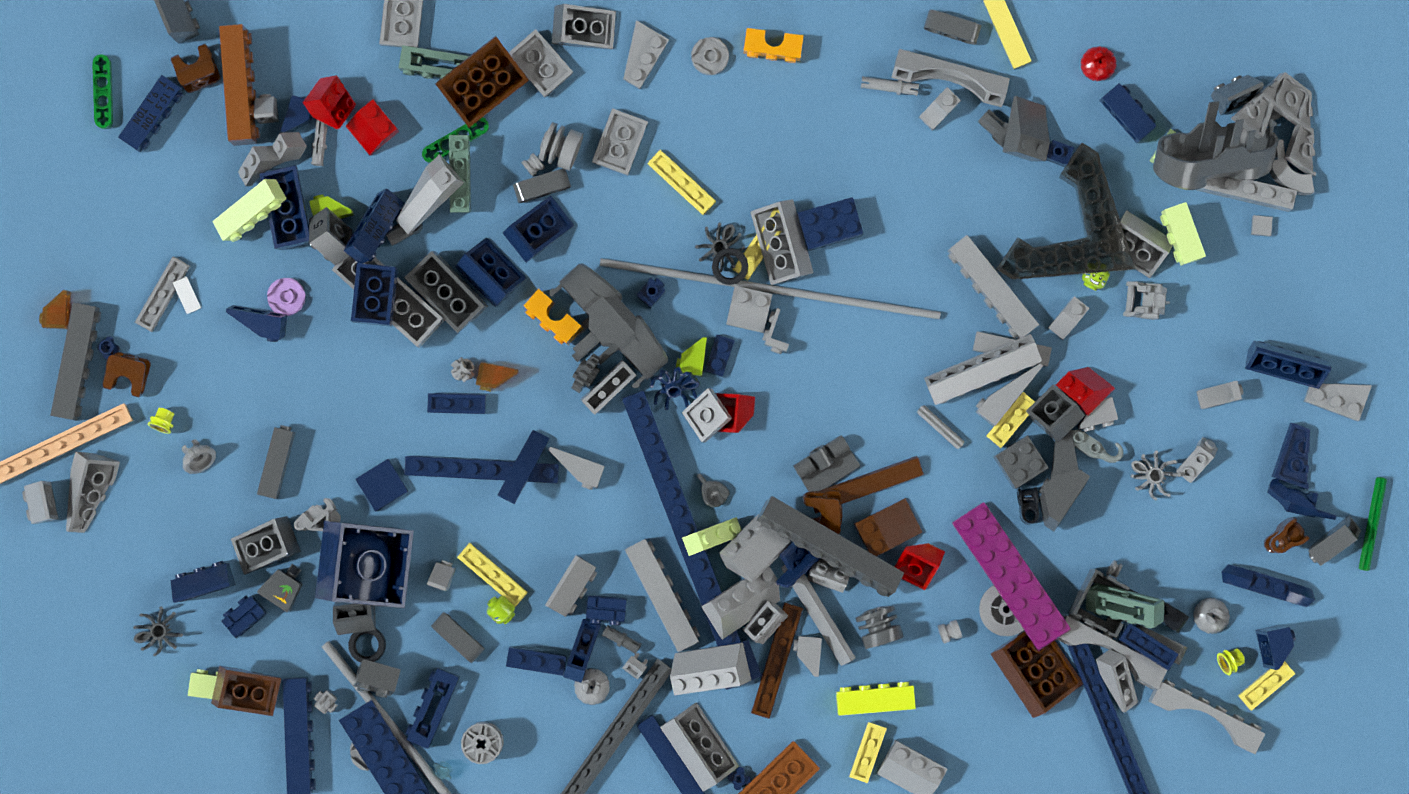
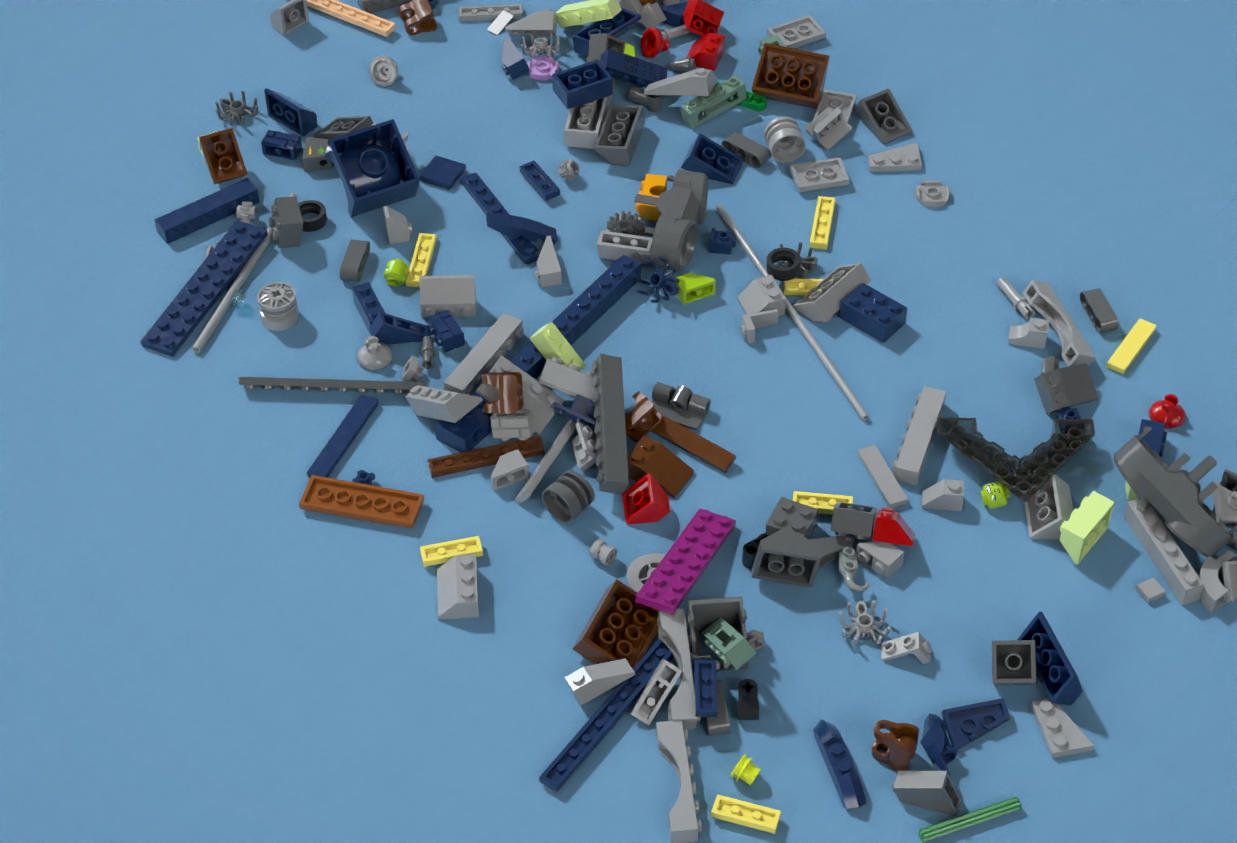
camera: 65 degrees right, 40 degrees down
light grey wedge [66,452,120,533] -> none
neon yellow piece [147,408,174,434] -> none
dark grey brick [257,425,295,499] -> none
dark grey slope [333,602,376,635] -> none
dark blue brick [405,668,460,749] -> none
dark blue slope [455,238,526,307] -> none
clear orange slope [476,362,519,392] -> none
light grey wheel [521,153,545,177] -> none
light grey slope [660,702,739,792] -> none
plate [682,388,732,443] -> none
dark grey piece [697,473,730,507] -> none
dark blue plate [705,335,735,377] -> none
red slope [715,393,755,433] -> none
light orange arch [743,28,804,63] -> none
neon yellow brick [836,682,916,716] -> none
light grey axle [917,405,964,449] -> none
light grey brick [924,334,1042,405] -> none
light grey slope [976,364,1043,426] -> none
light grey piece [1123,282,1170,320] -> none
light grey hair [1193,598,1230,634] -> none
light grey bracket [1196,381,1243,409] -> none
dark blue slope [1255,625,1296,670] -> none
none -> reddish brown piece [482,372,524,414]
none -> light grey slope [505,9,558,35]
none -> light grey animal [521,32,560,59]
none -> light grey slope [565,658,635,706]
none -> red hair [640,27,670,58]
none -> dark grey cone [671,57,696,73]
none -> light grey bracket [805,107,852,151]
none -> dark grey brick [992,640,1037,685]

